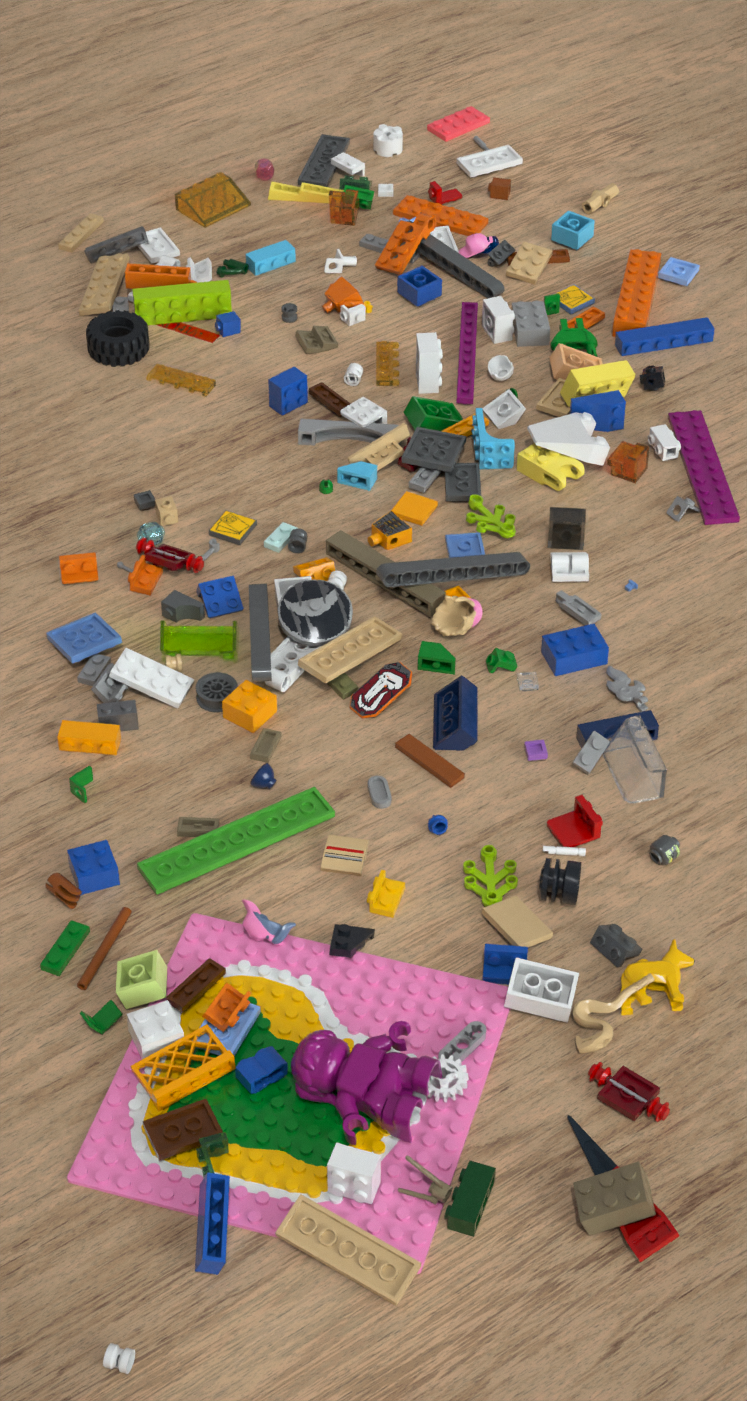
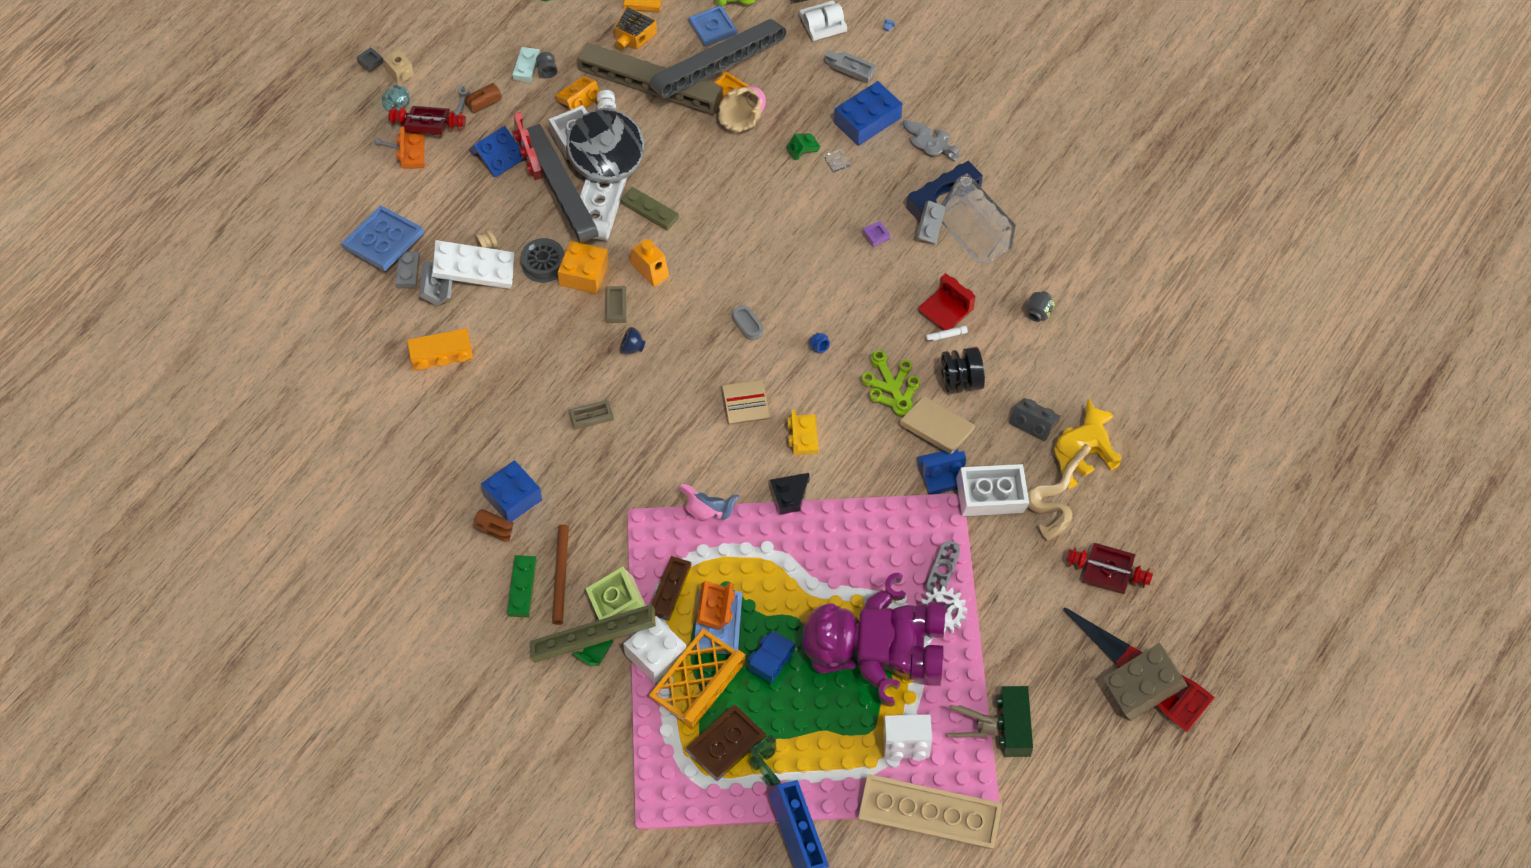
camera: 20 degrees left, 15 degrees up
orange bracket [59,552,99,584] -> none
green bracket [69,766,93,803] -> none
flat silver brick [97,700,139,732] -> none
bright green plate [137,786,335,895] -> none
clear neon green windscreen [160,620,239,659] -> none
dark grey arch [161,590,205,623] -> none
tile [209,510,257,545] -> none
tan plate [298,616,402,684] -> none
shield [350,662,412,719] -> none
dark orange tile [395,733,465,788] -> none
green slope [418,641,456,675] -> none
dark blue slope [433,675,478,751] -> none
none -> dark orange arm [464,83,502,113]
none -> red wing [512,112,542,181]
none -> olive plate [531,604,656,663]
none -> light orange torso [630,239,669,287]

